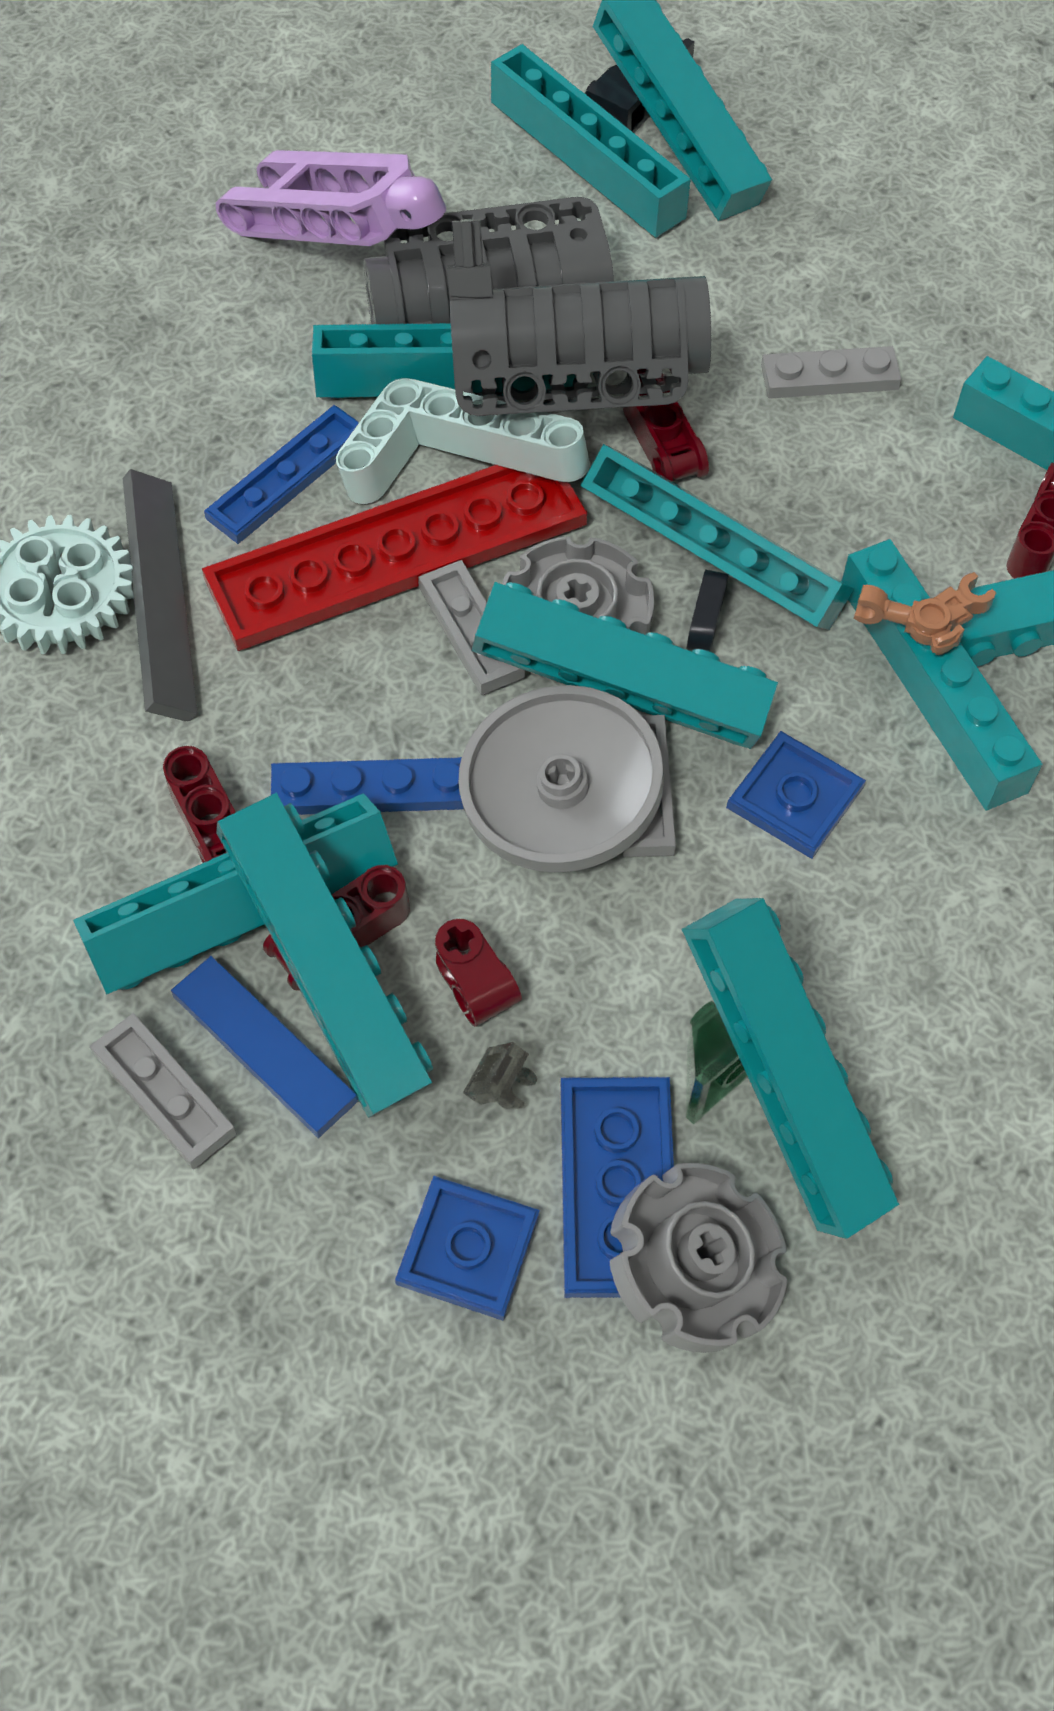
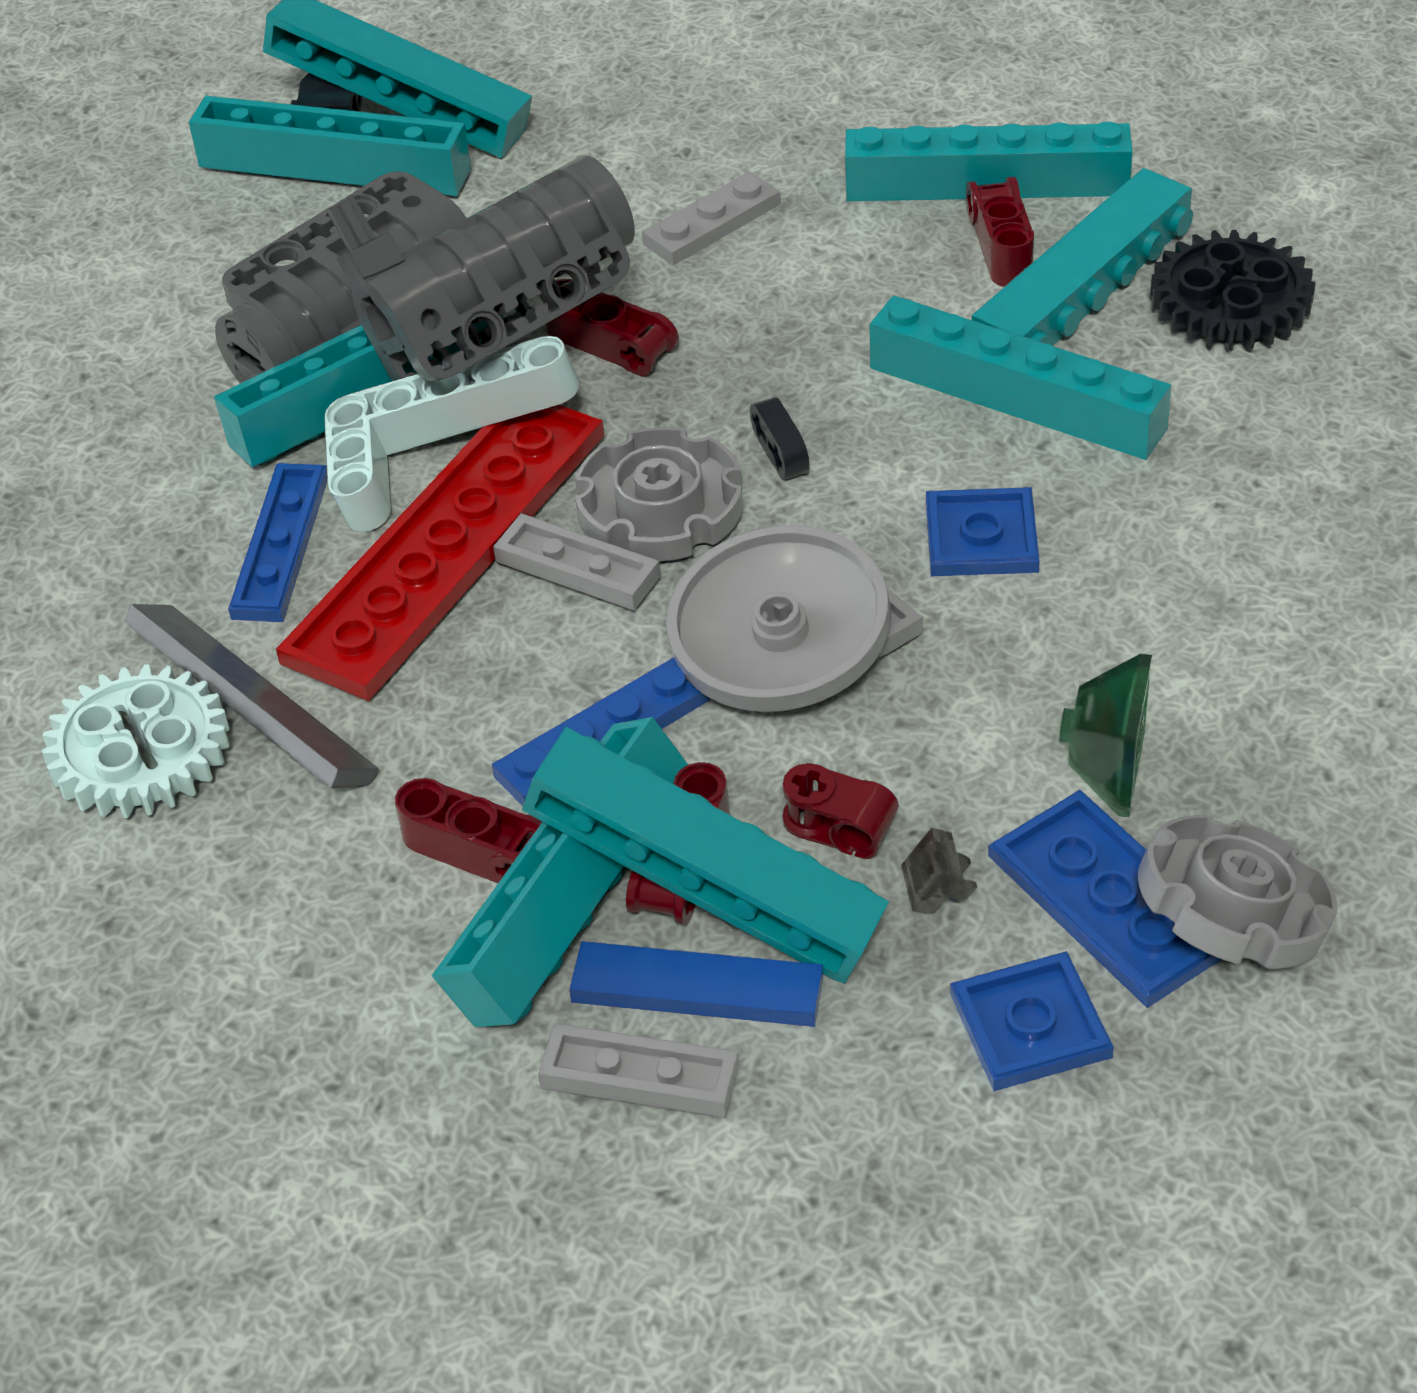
camera: 30 degrees left, 15 degrees down
lavender piece [216,150,447,246] -> none
teal brick [472,582,778,749] -> none
teal brick [581,444,854,630] -> none
teal brick [681,898,899,1239] -> none
nougat piece [853,572,996,655] -> none

